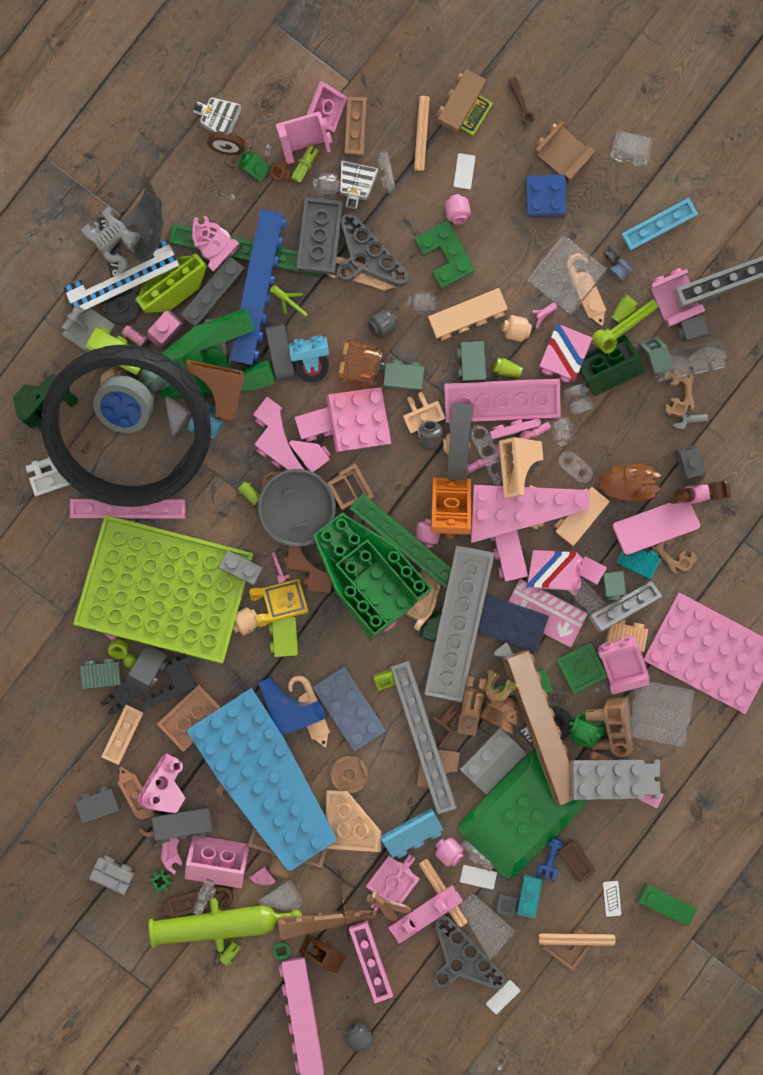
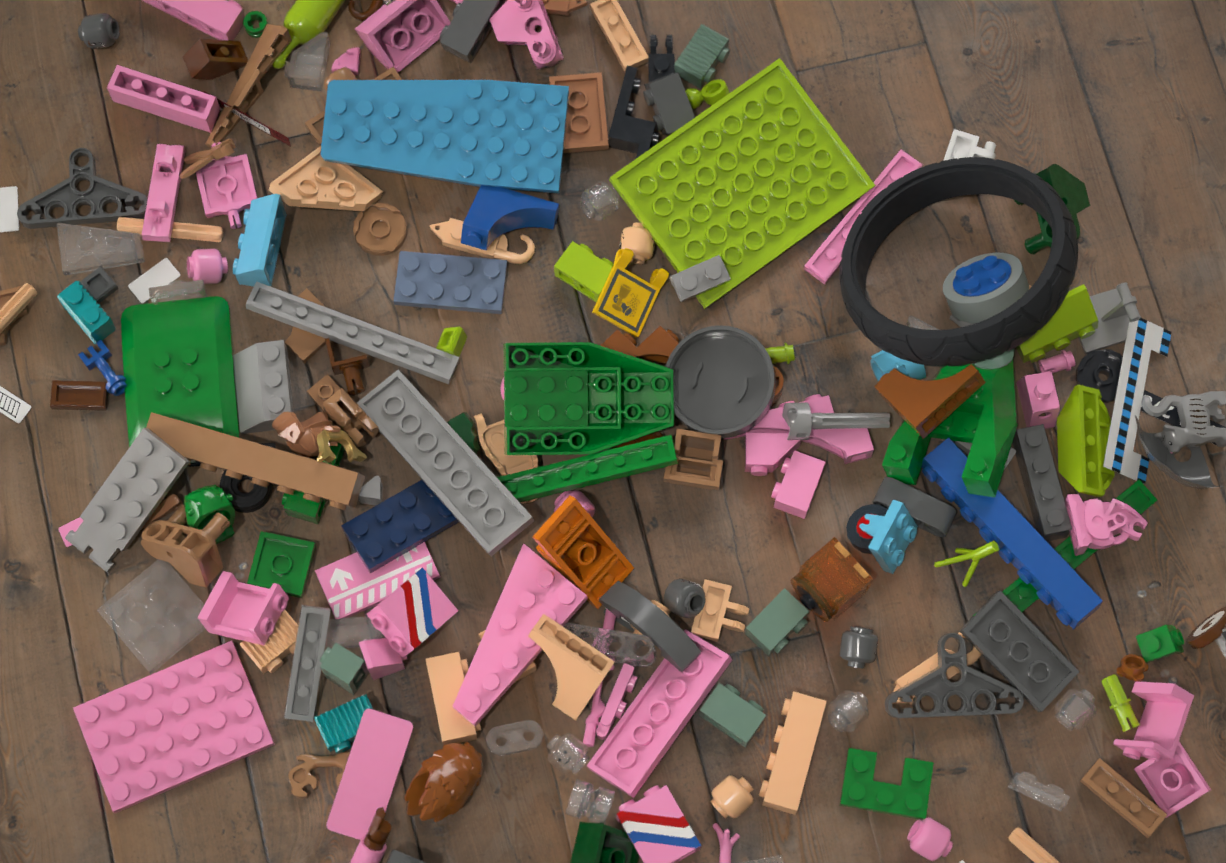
camera: 125 degrees right, 15 degrees down
bright pink piece [272,552,290,584] -> none
bright pink plate [326,387,391,452] -> none
torso [340,161,378,209] -> none
bright pink brick [490,530,528,582] -> none
lime cone [493,357,523,378] -> none
none -> clear head [580,181,621,221]
none -> light grey piece [782,403,890,440]

